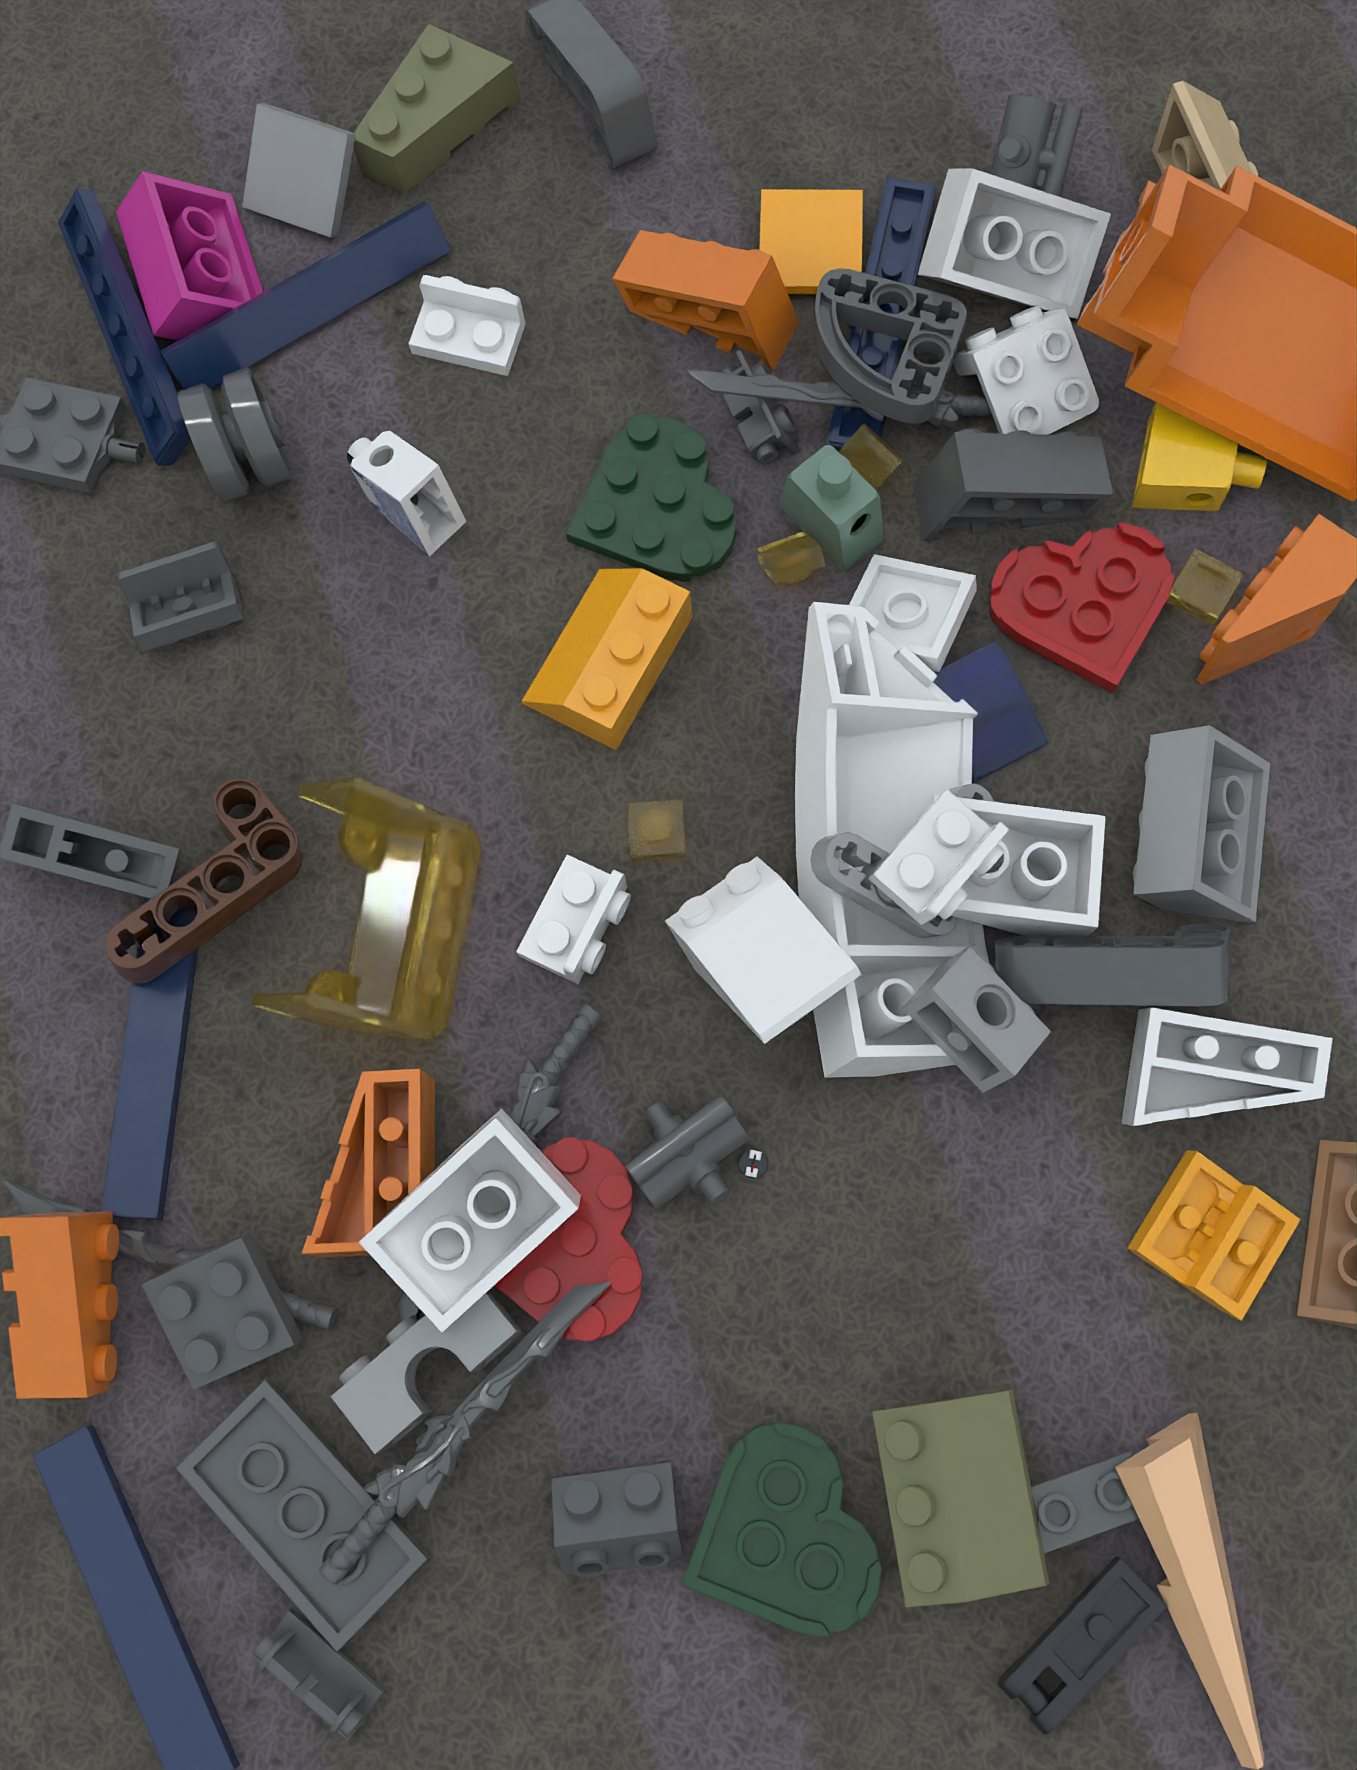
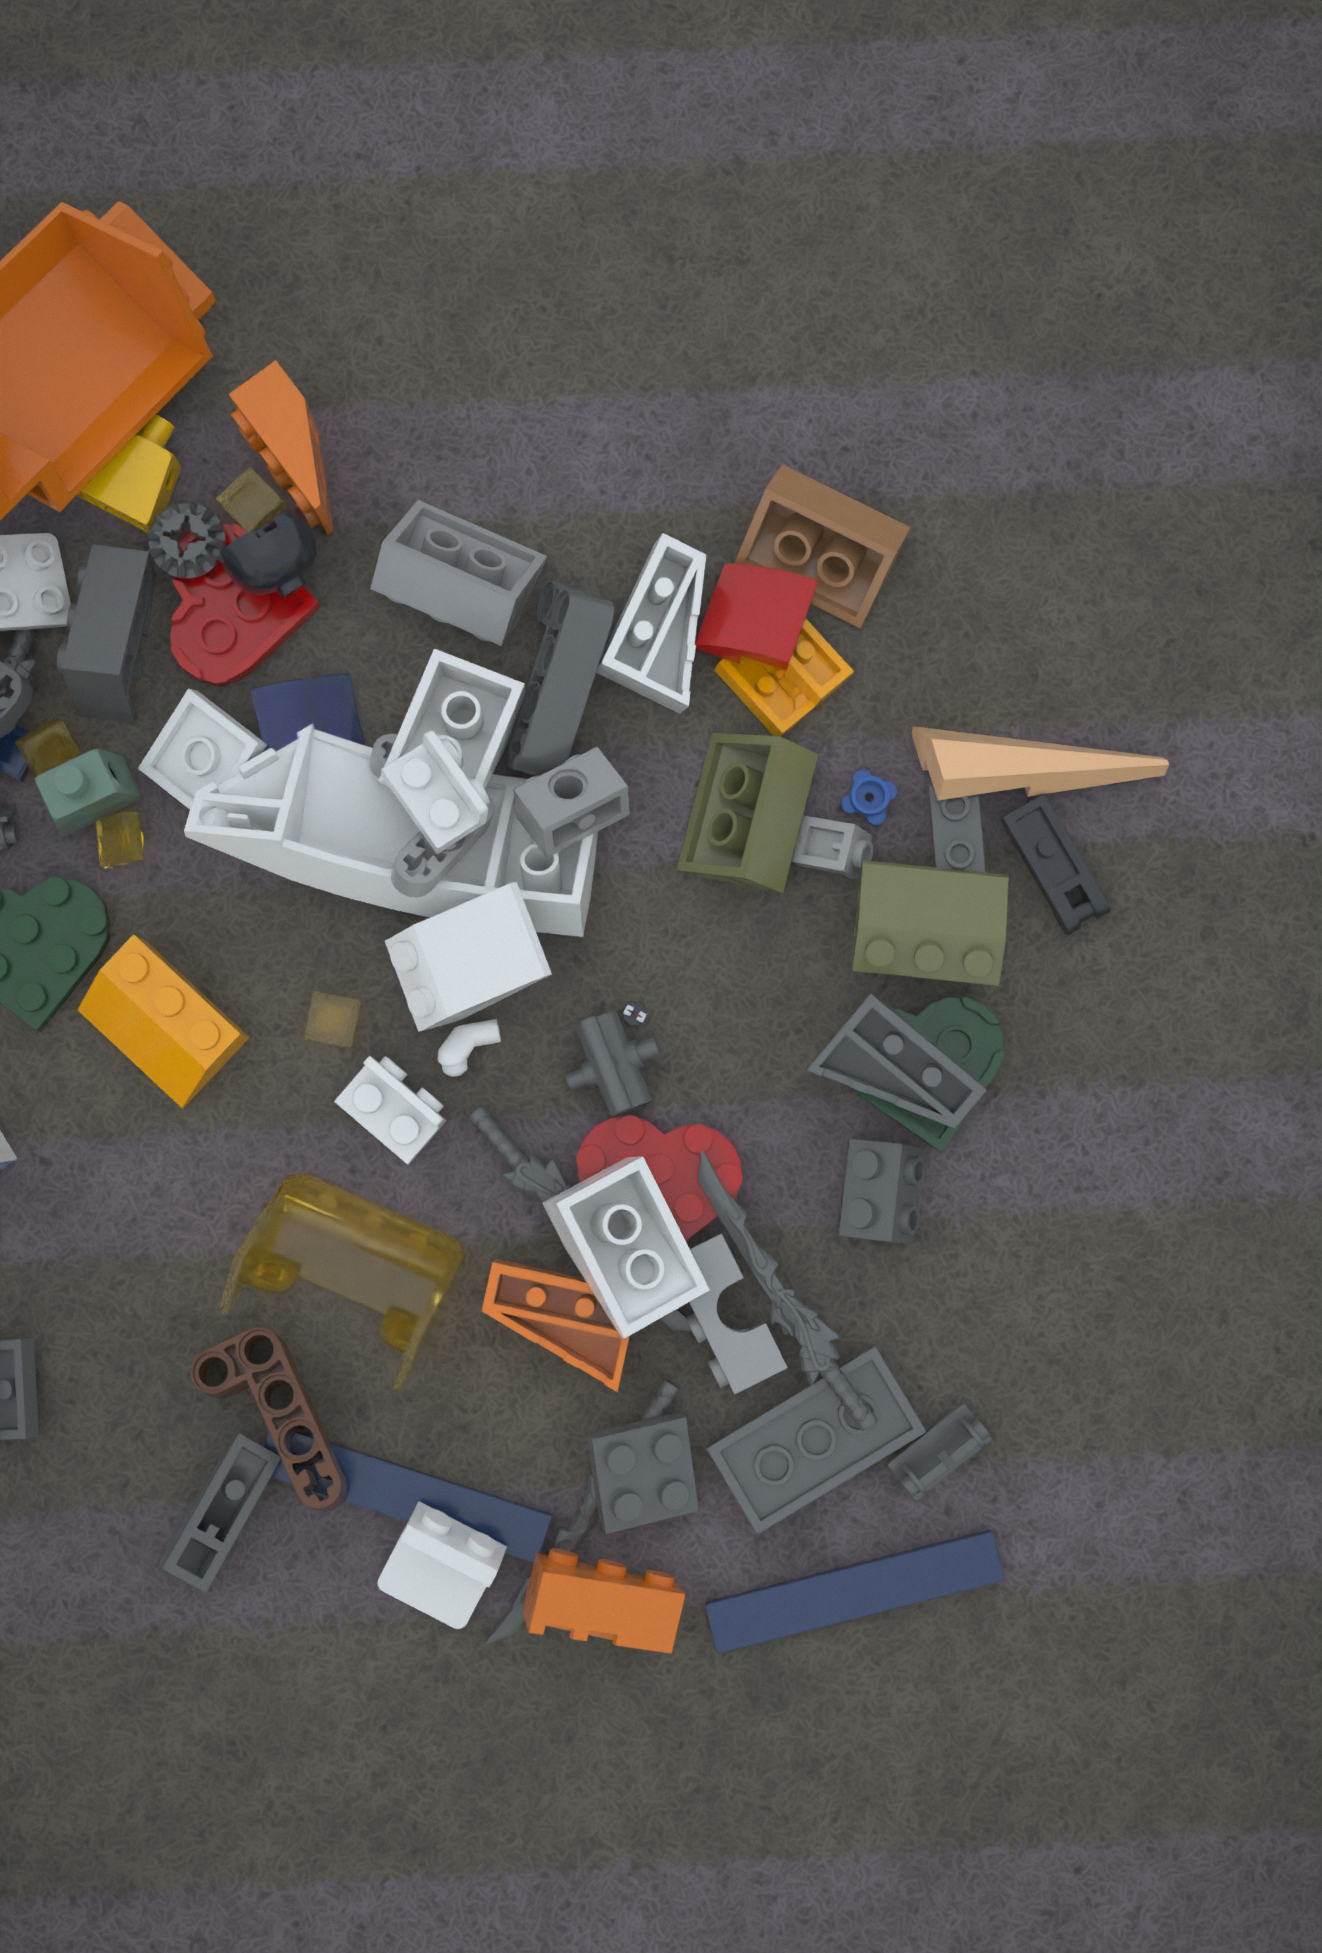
camera: 85 degrees left, 10 degrees up
none -> dark grey gear [147,501,226,579]
none -> black cylinder [217,506,317,598]
none -> white bracket [377,1501,507,1629]
none -> white arm [438,1019,501,1077]
none -> olive slope [677,733,818,893]
none -> red slope [695,564,818,671]
none -> light grey bracket [791,815,873,881]
none -> dark grey wedge [807,991,987,1128]
none -> blue plate [841,770,897,826]

